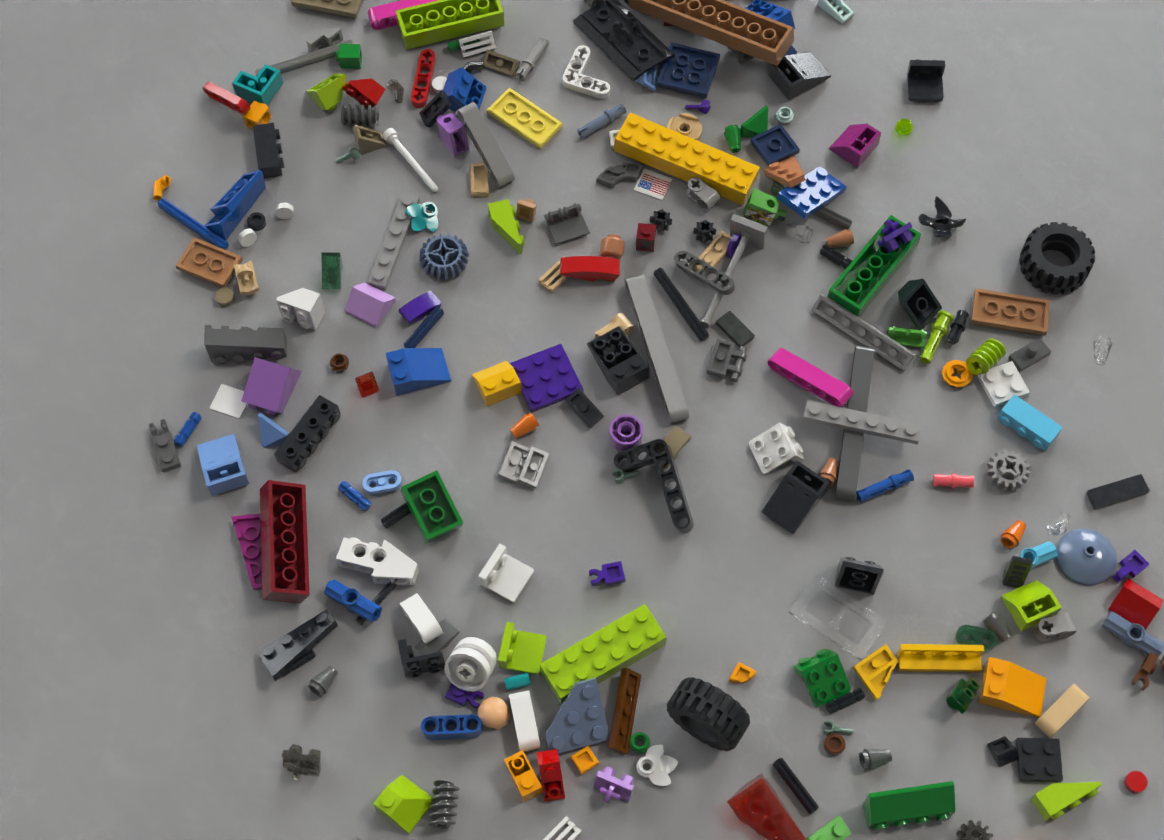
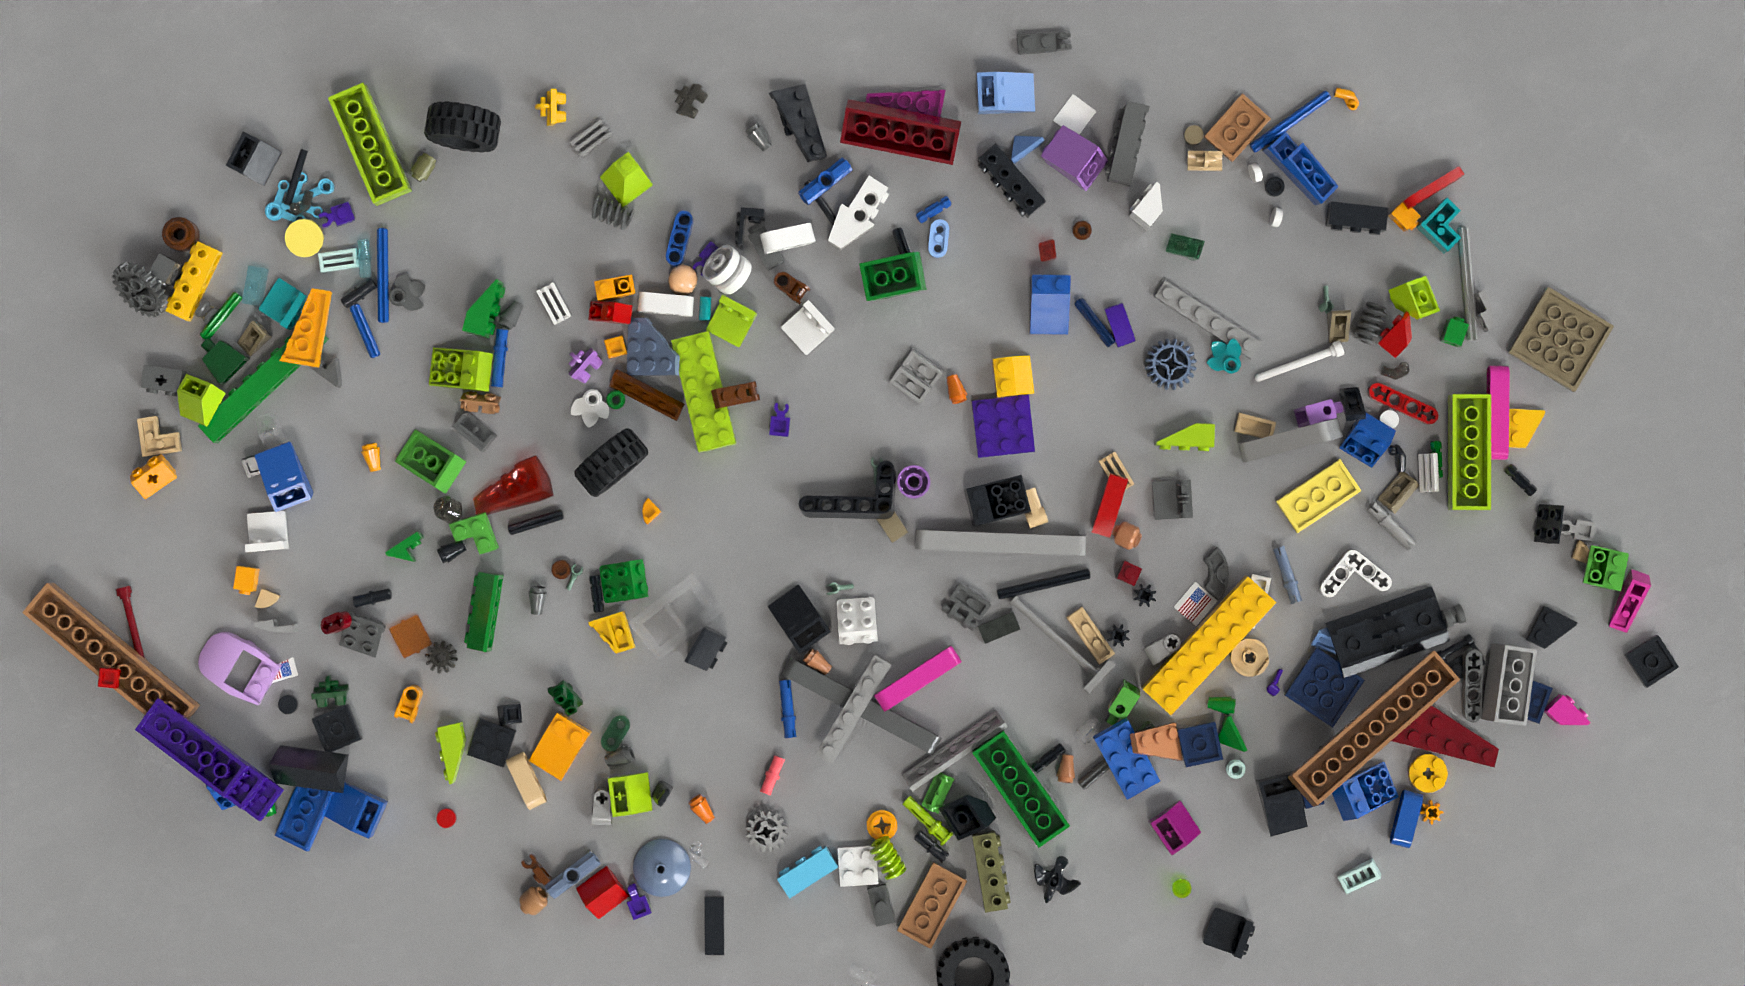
camera: 105 degrees right, 25 degrees up
blue axle [174,412,202,447] -> none
lavender slope [345,282,396,328] -> none
medium nougat tile [516,199,537,222] -> none
black plate [565,388,604,429] -> none
dark grey beam [674,251,735,295] -> none
dark purple tile [727,233,741,259] -> none
dark purple hips [877,220,913,253] -> none
yellow fence [897,644,984,672] -> none
medium azure piece [1018,541,1058,571] -> none
none -> reddish brown plate [711,381,760,409]
none -> reddish brown piece [774,272,811,305]
none -> sand green hand [825,582,854,595]
none -> olive brick [972,831,1011,913]

